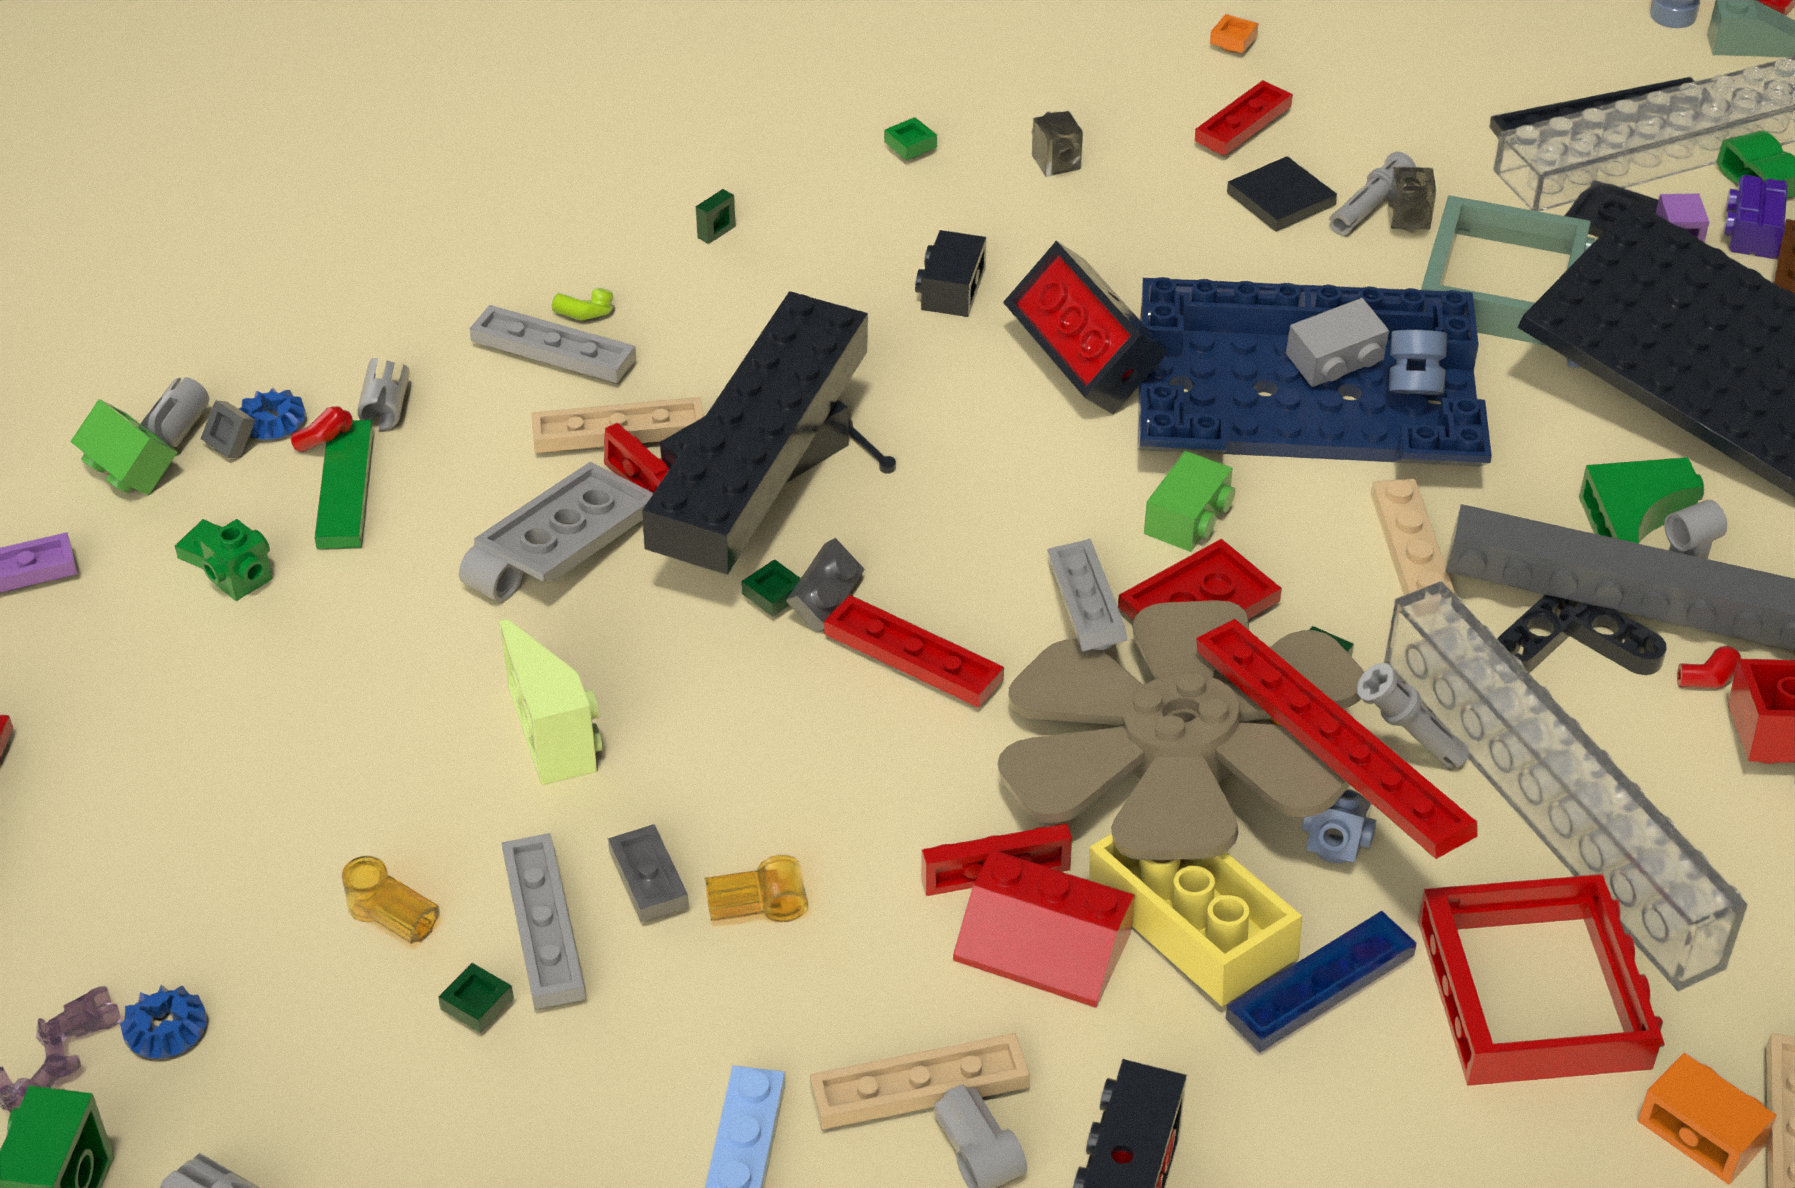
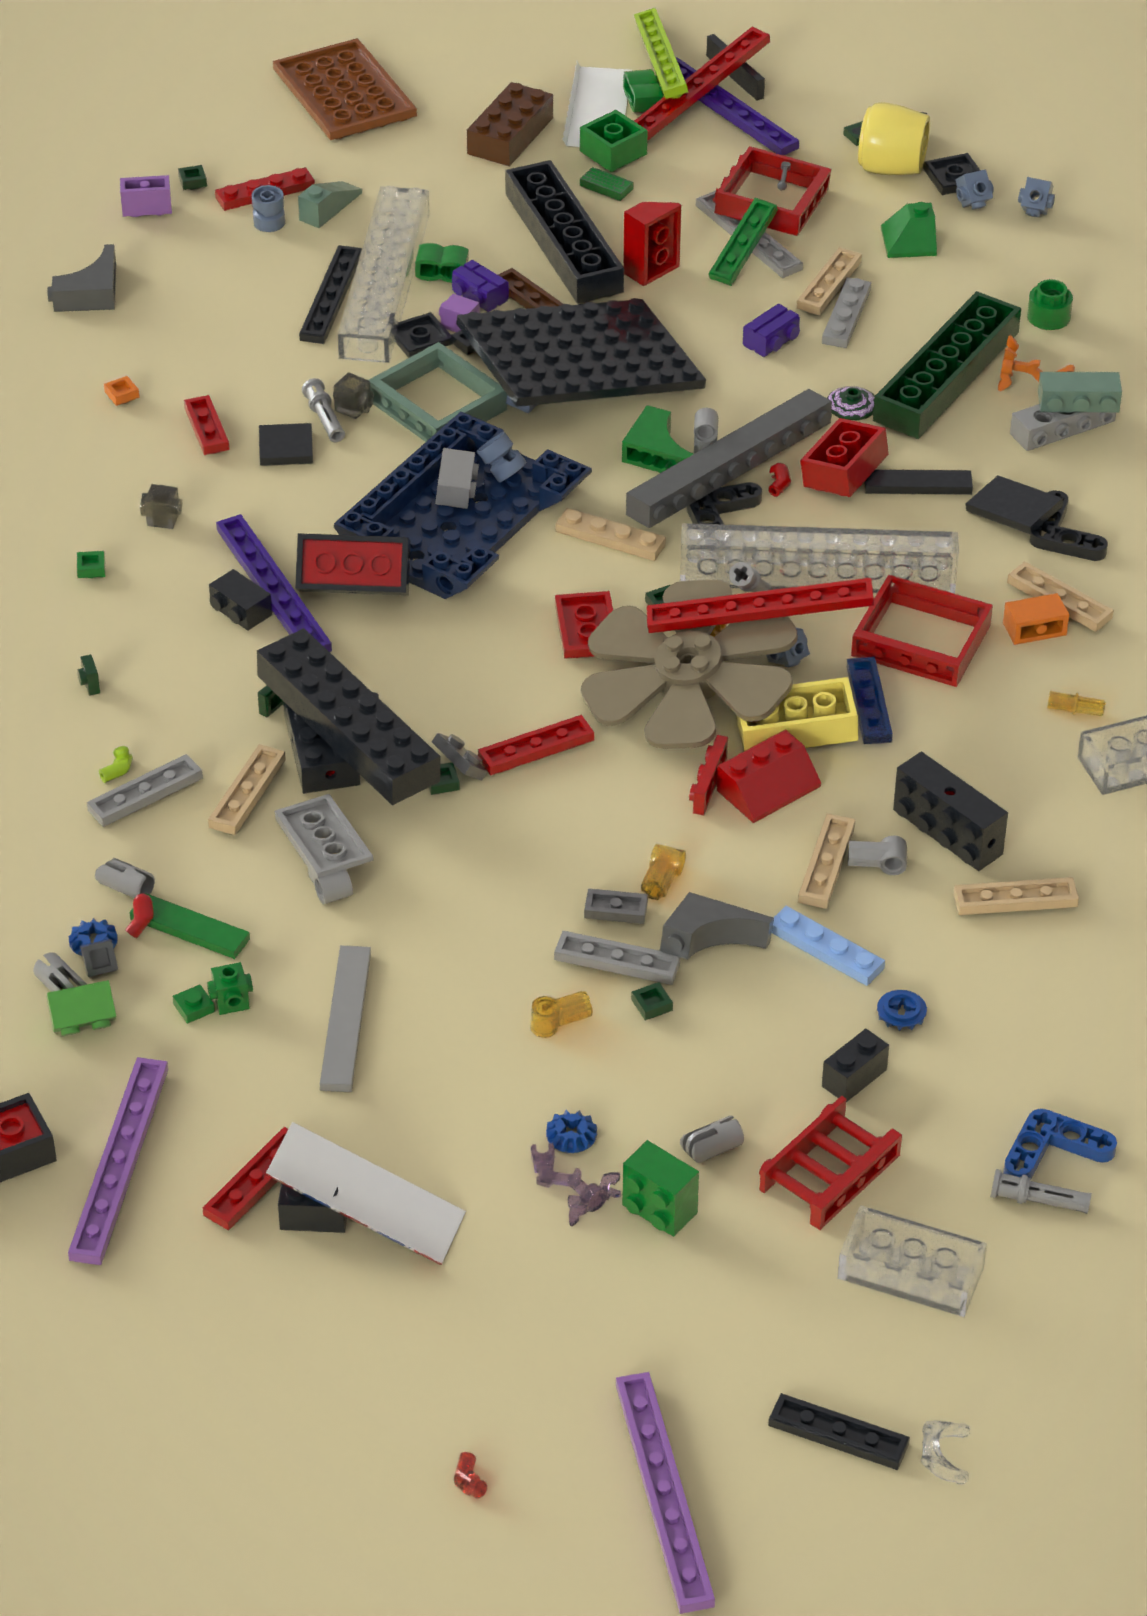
camera: 60 degrees left, 0 degrees up
yellowish green slope [499,619,603,785] -> none
red hinge [604,423,669,493] -> none
light grey plate [1047,539,1128,651] -> none
bright green brick [1144,451,1235,552] -> none
none -> dark purple plate [216,514,332,652]
none -> light grey tile [320,945,371,1092]
none -> dark grey arch [660,892,774,960]

